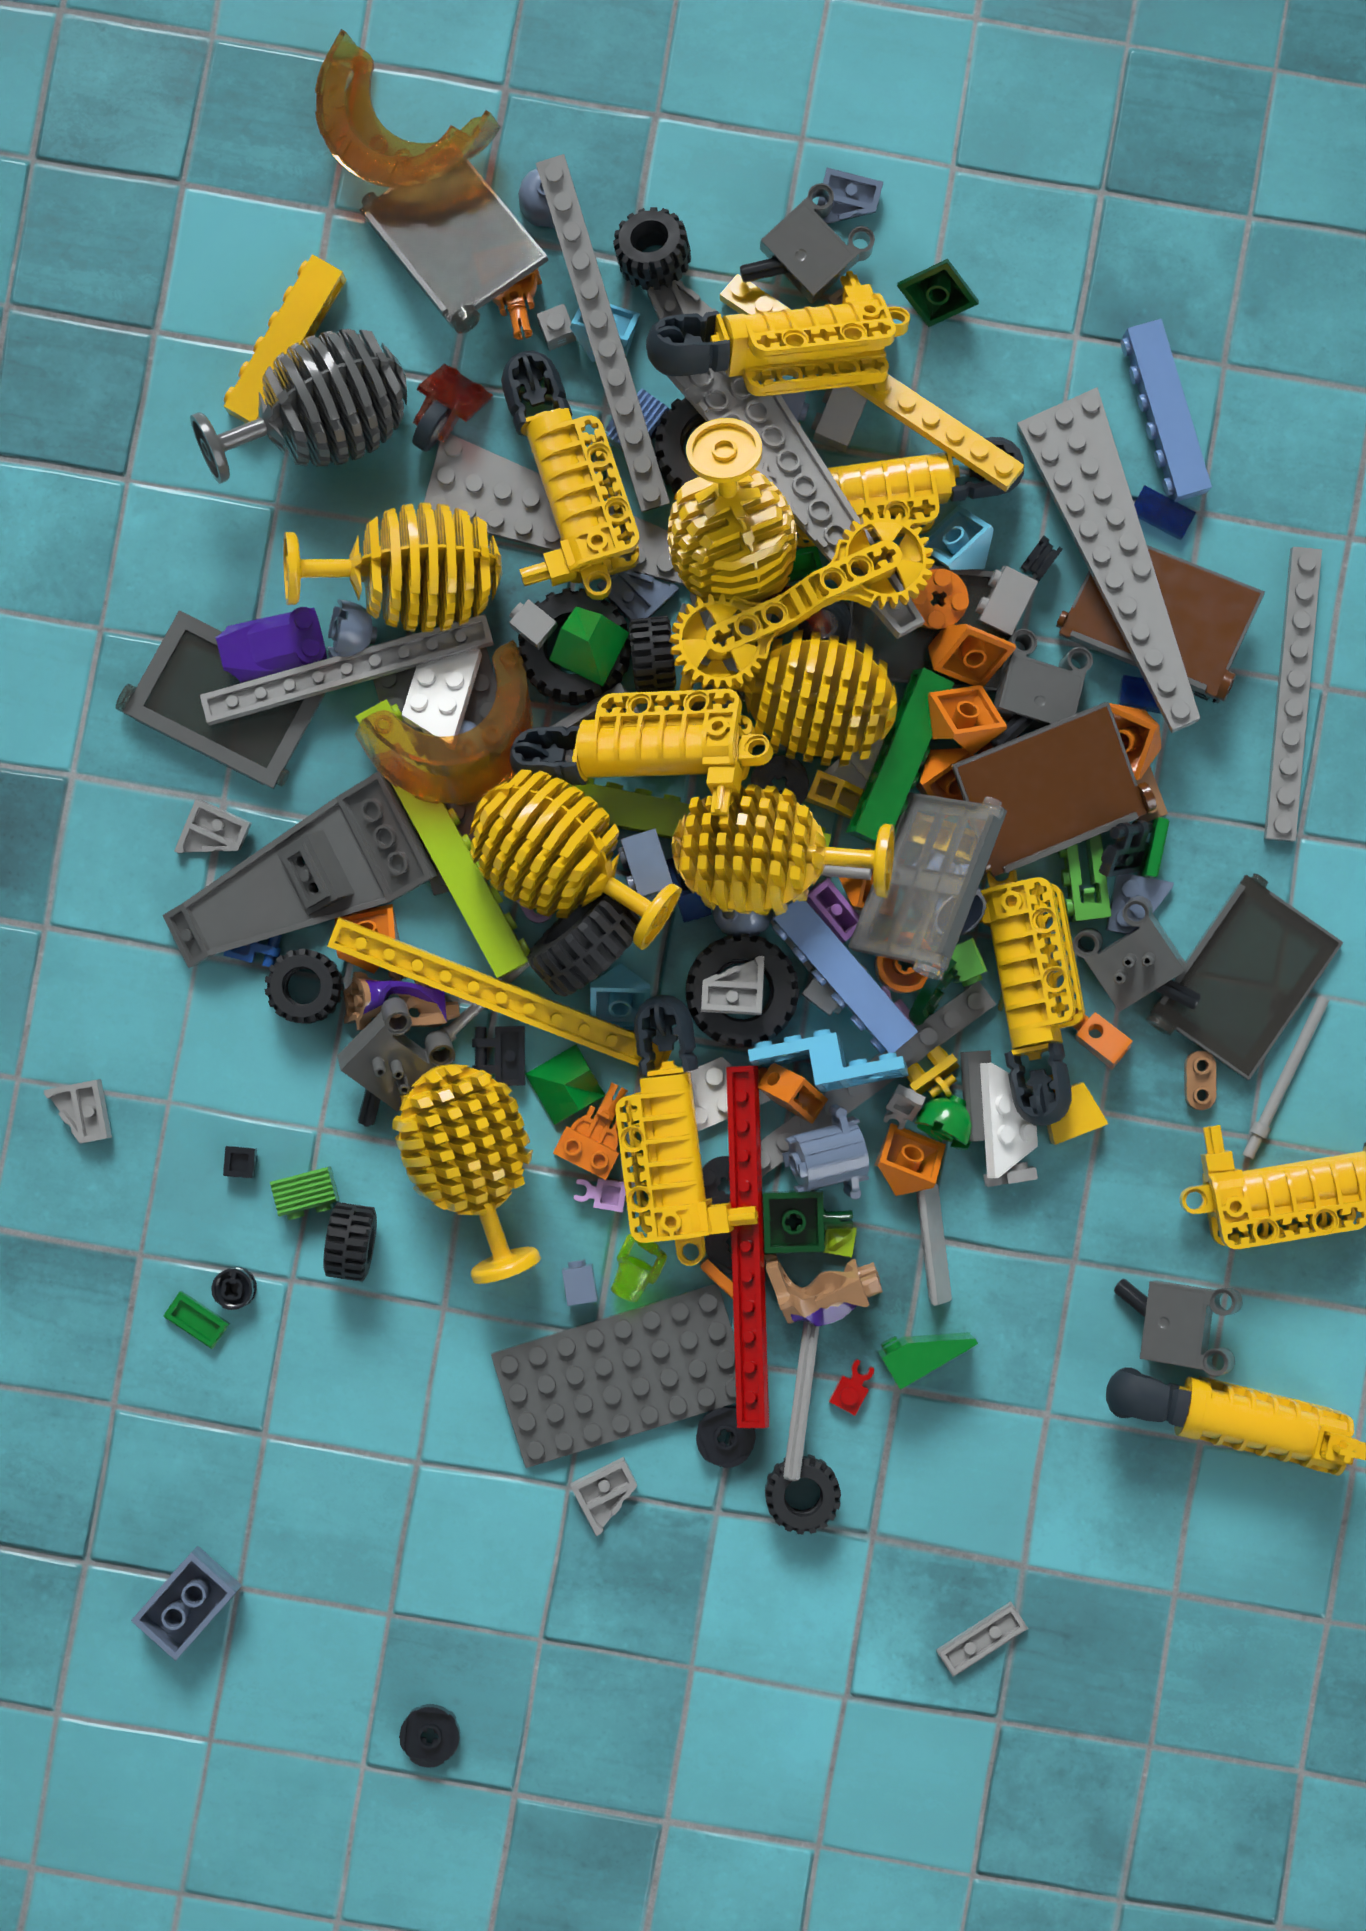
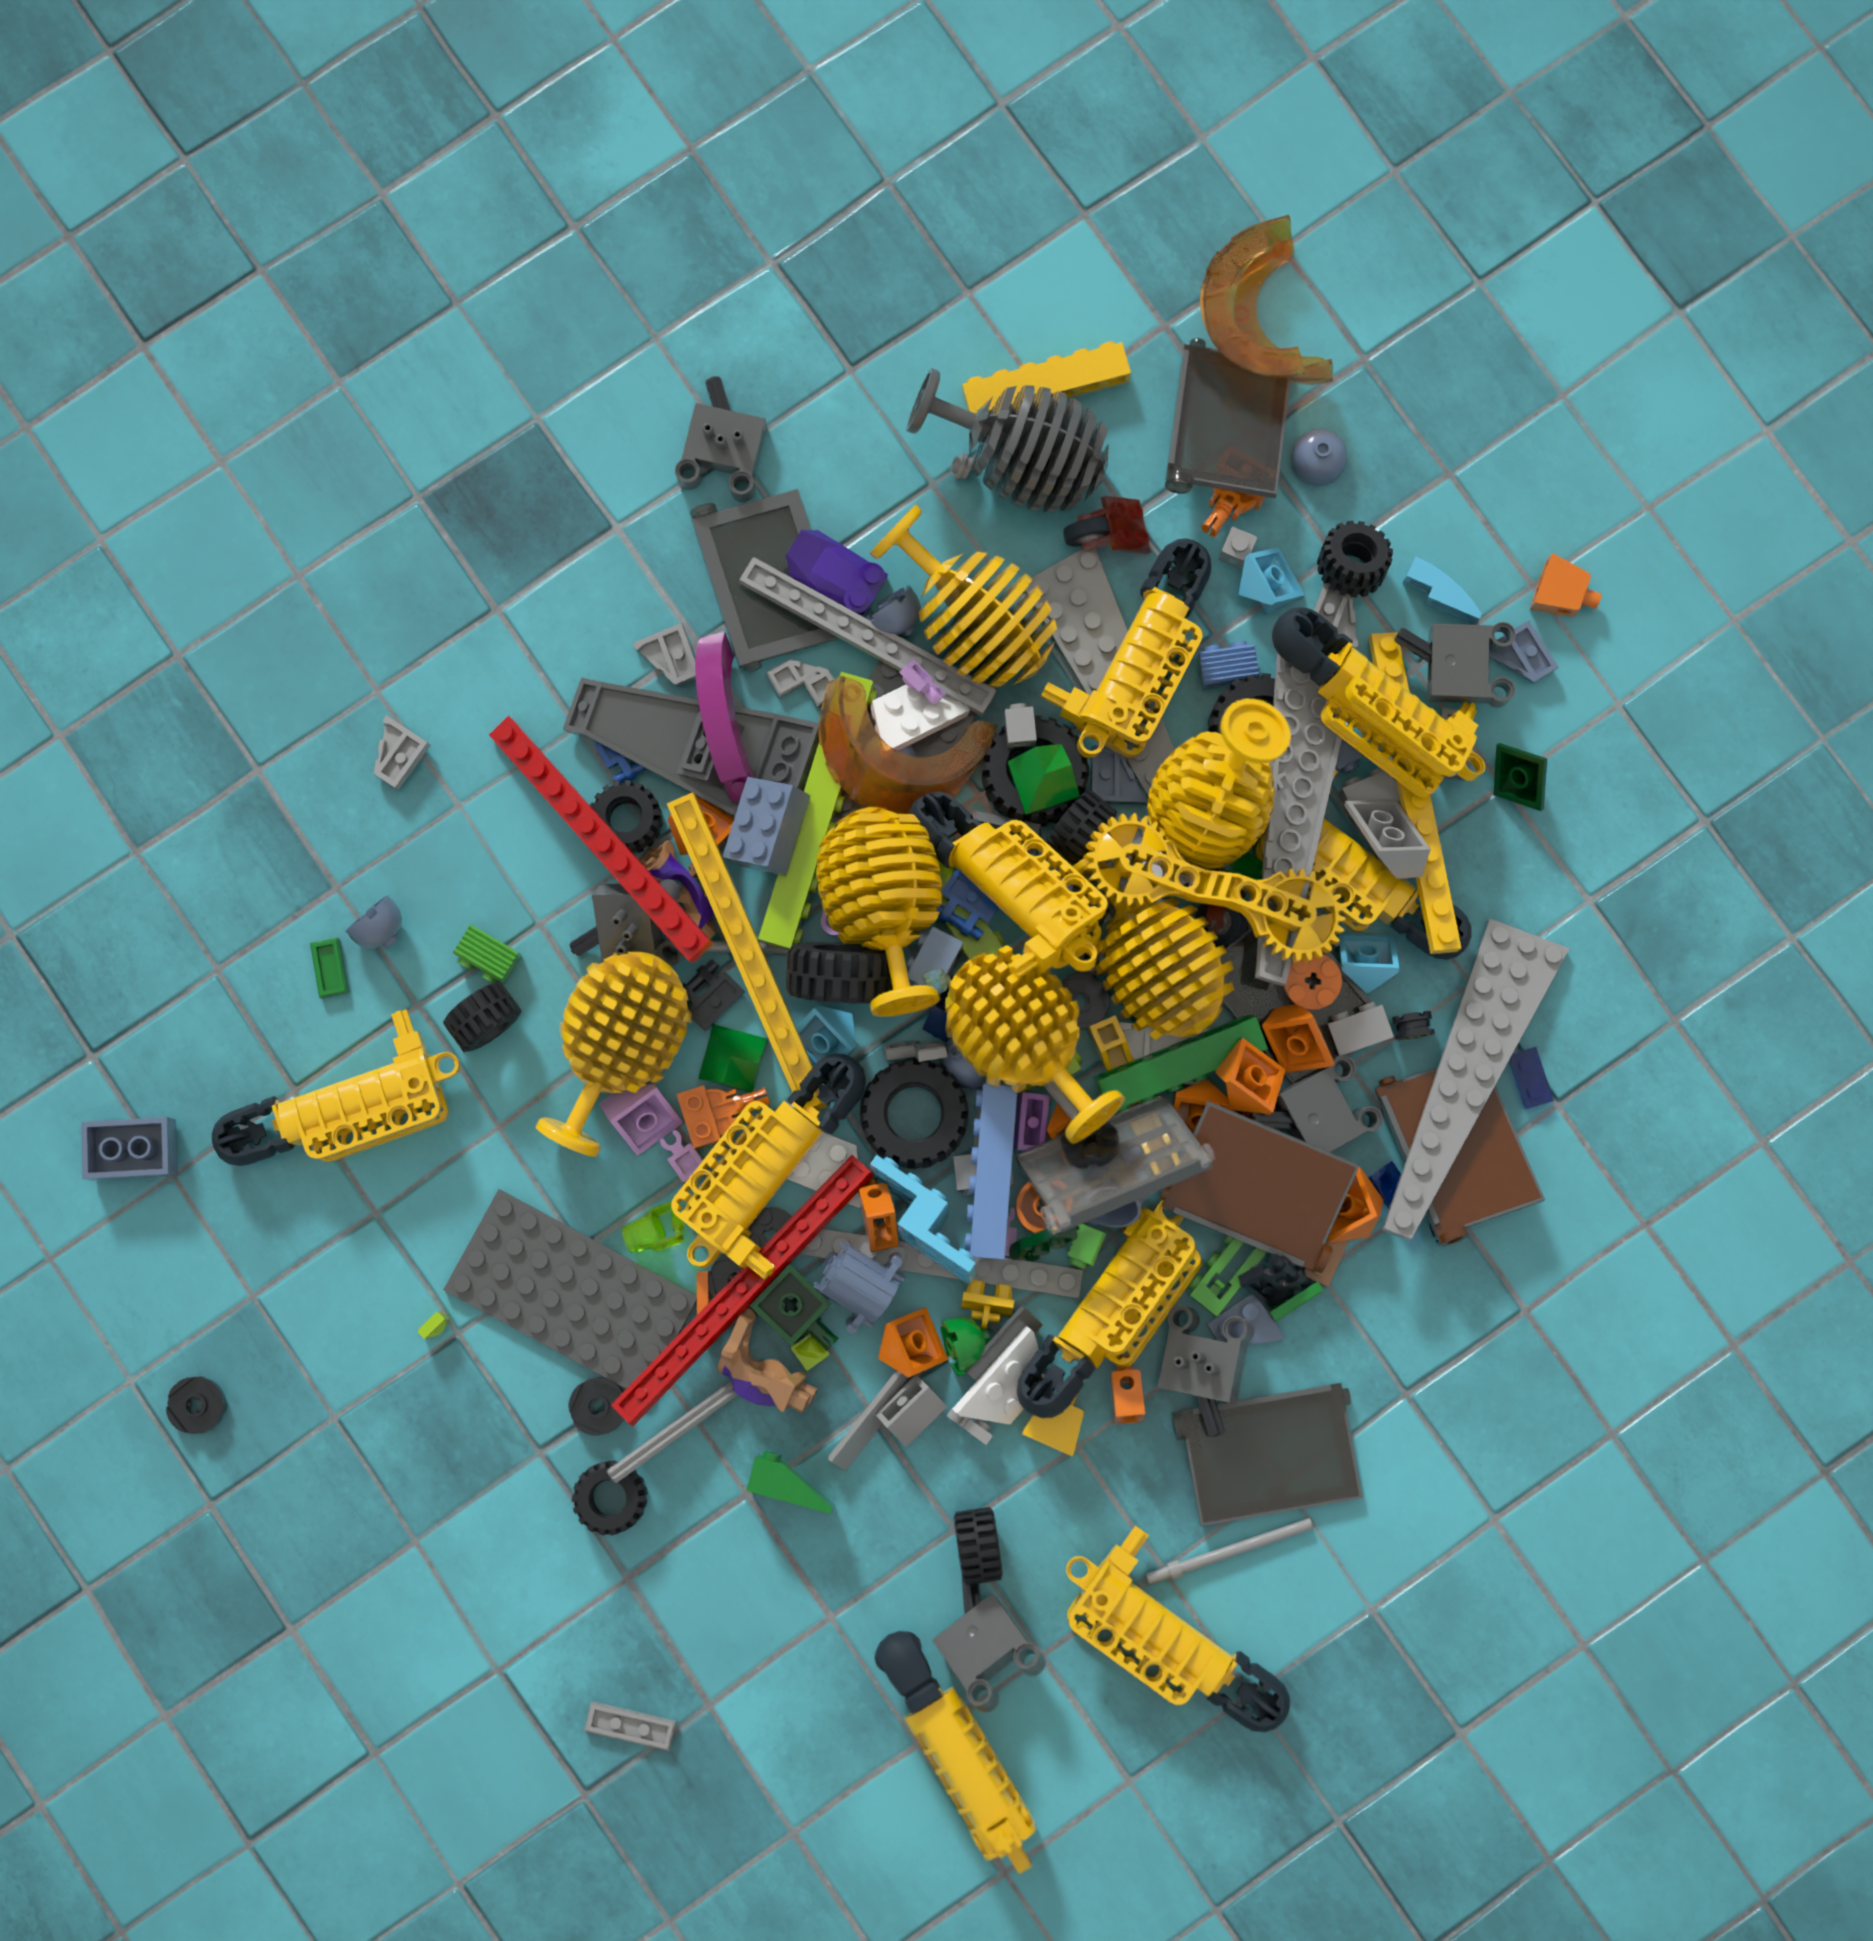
camera: 50 degrees right, 5 degrees down
black wheel [211,1267,257,1310] -> none
black plate [223,1146,257,1178] -> none
light grey plate [536,154,670,512] -> none
sand blue brick [562,1259,598,1306] -> none
light grey wing [570,1457,637,1536] -> none
light grey wing [701,956,764,1015] -> none
red plate [828,1359,874,1416] -> none
light grey plate [883,1084,926,1130] -> none
medium blue brick [1121,319,1212,503] -> none
medium nougat plate [1184,1051,1216,1110] -> none
light grey plate [1264,547,1322,842] -> none
none -> yellow piece [211,1009,461,1166]
none -> sand blue cylinder [345,895,402,949]
none -> lime tile [418,1312,450,1339]
none -> red plate [489,715,714,963]
none -> lavender slope [599,1084,683,1156]
none -> dark grey piece [675,376,767,502]
none -> magenta arch [695,631,755,803]
none -> sand blue brick [722,777,810,876]
none -> light grey tile [766,659,837,708]
none -> light grey brick [875,1374,948,1447]
none -> light grey tile [883,1041,947,1062]
none -> lavender plate [899,659,946,705]
none -> clear light blue plate [922,969,951,993]
none -> blue plate [935,870,999,941]
none -> light grey plate [950,452,973,480]
none -> black tyre [954,1507,1003,1585]
none -> black plate [1061,1122,1120,1168]
none -> light grey slope [1344,800,1431,879]
none -> medium azure slope [1403,556,1482,625]
none -> orange torso [1529,554,1602,617]

